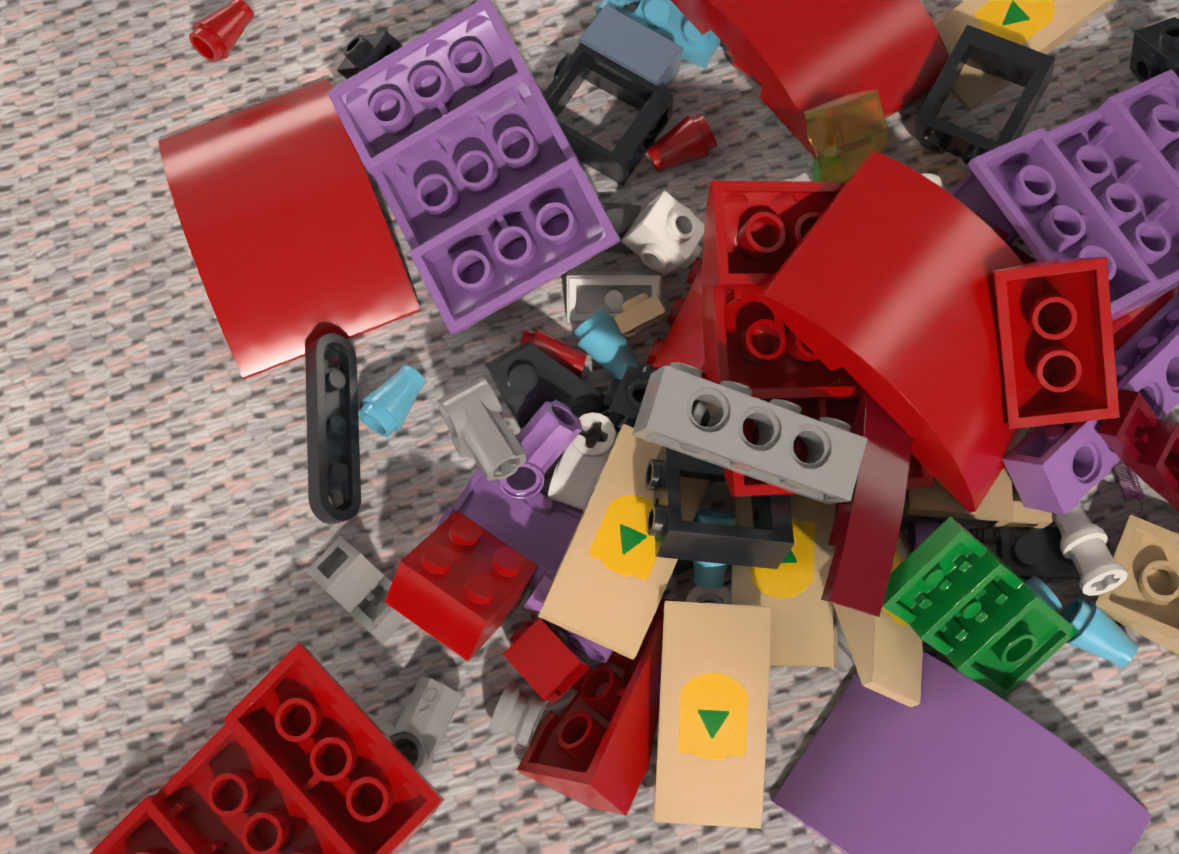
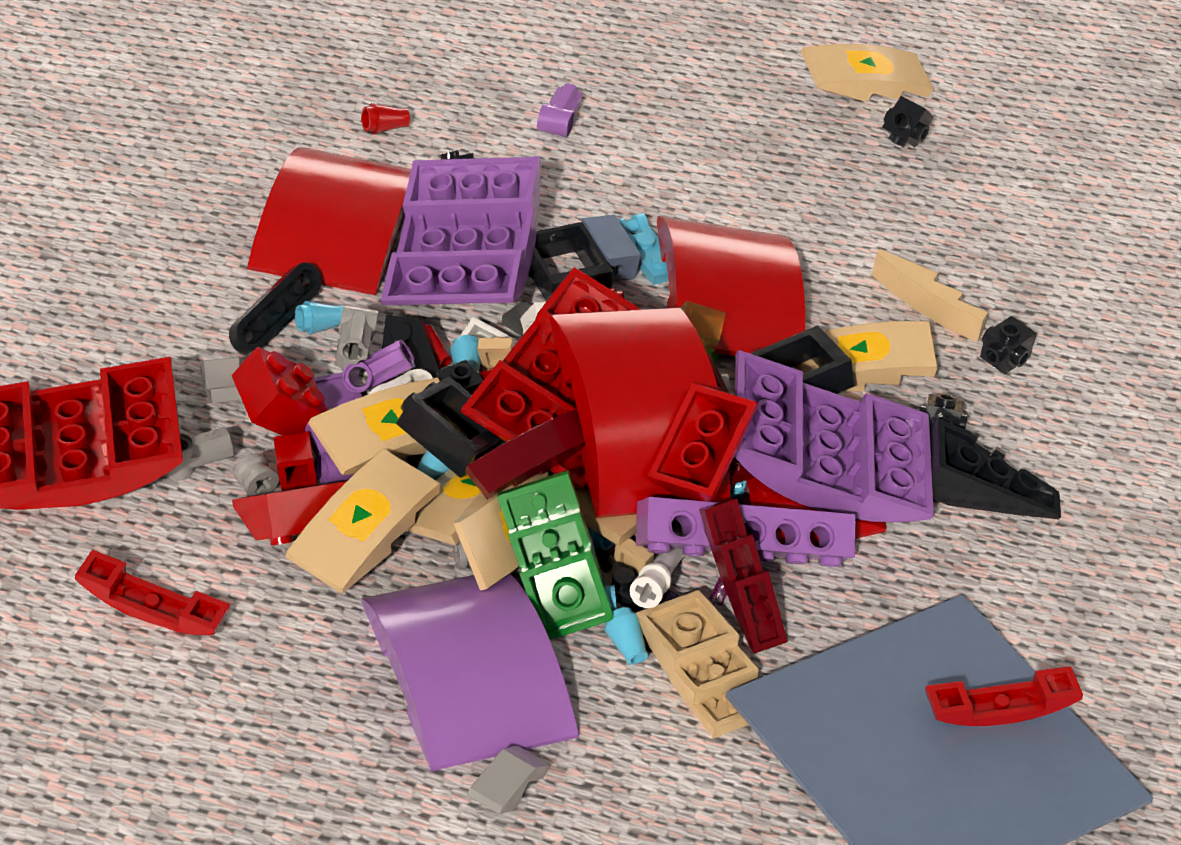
camera: 25 degrees right, 30 degrees down
light grey brick [632,362,867,505] -> none

